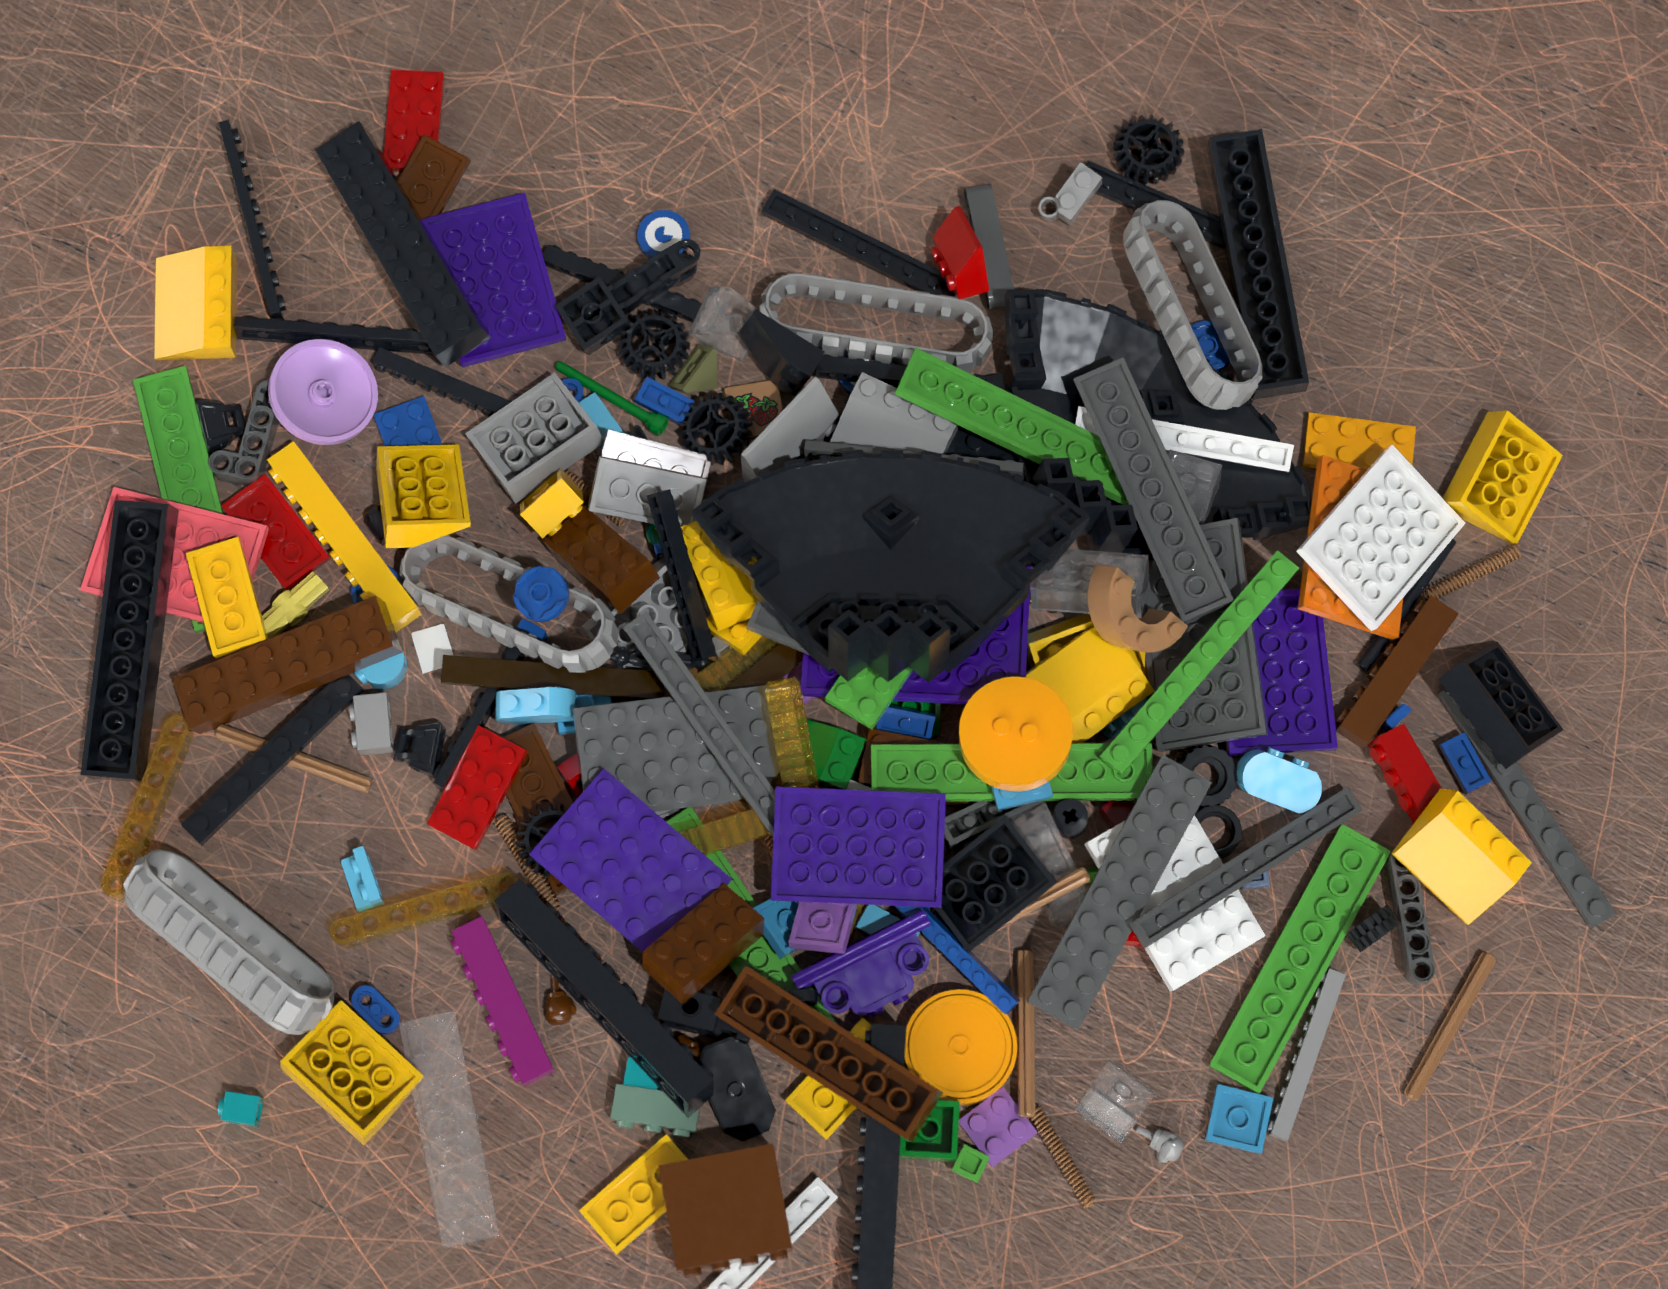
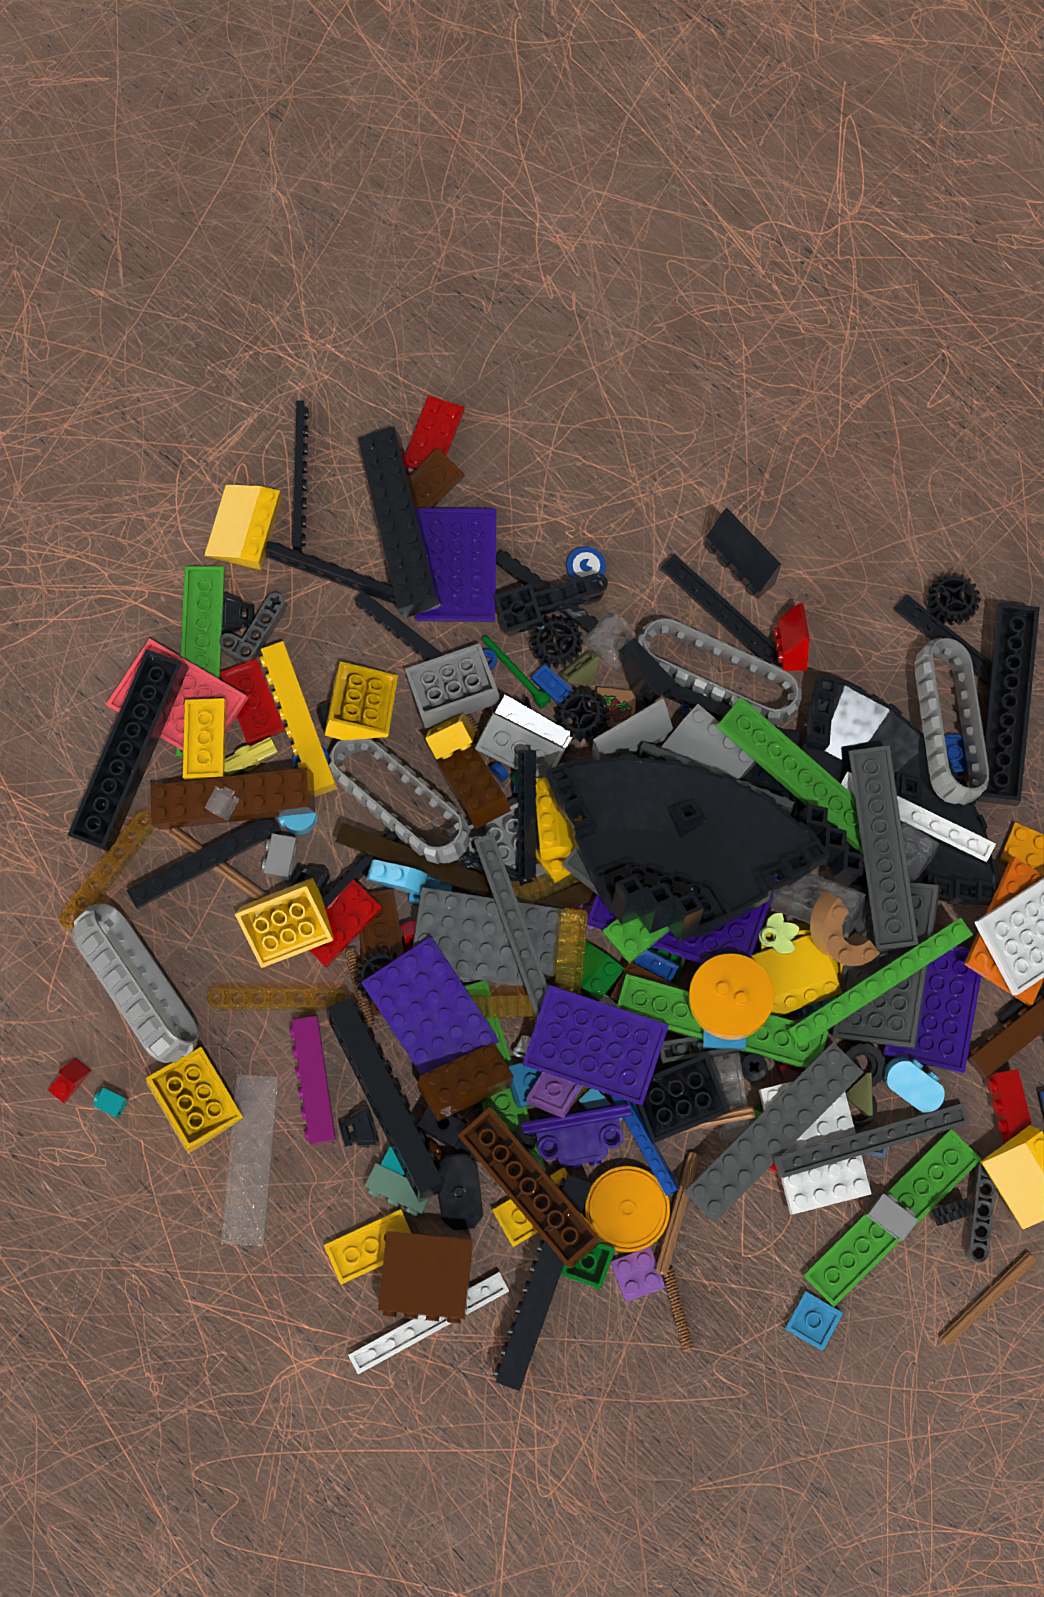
camera: 20 degrees right, 0 degrees up
lavender dish [268,339,378,445] -> none
medium azure bracket [341,846,385,912] -> none
blue plate [351,985,401,1035] -> none
blue plate [374,396,443,446] -> none
white sticker [411,624,453,674] -> none
blue tile [514,566,569,622] -> none
blue tile [517,619,548,643] -> none
reddish brown piece [546,976,577,1025] -> none
medium azure tile [579,392,624,448] -> none
bright green tile [951,1144,990,1184] -> none
dark grey beam [964,183,1014,310] -> none
light grey hinge [1039,162,1102,227] -> none
clear slope [1074,1059,1156,1143] -> none
light grey piece [1136,1125,1184,1163] -> none
light grey piece [1267,968,1346,1142] -> none
blue tile [1381,704,1412,733] -> none
none -> red slope [48,1058,91,1104]
none -> clear brick [205,786,239,821]
none -> yellow slope [235,878,334,968]
none -> black piece [339,1106,380,1148]
none -> blue tile [489,762,509,782]
none -> white piece [512,1035,531,1059]
none -> black slope [705,508,781,599]
none -> yellowish green plate [759,913,799,954]
none -> olive slope [846,1073,873,1116]
none -> light grey brick [866,1194,918,1242]

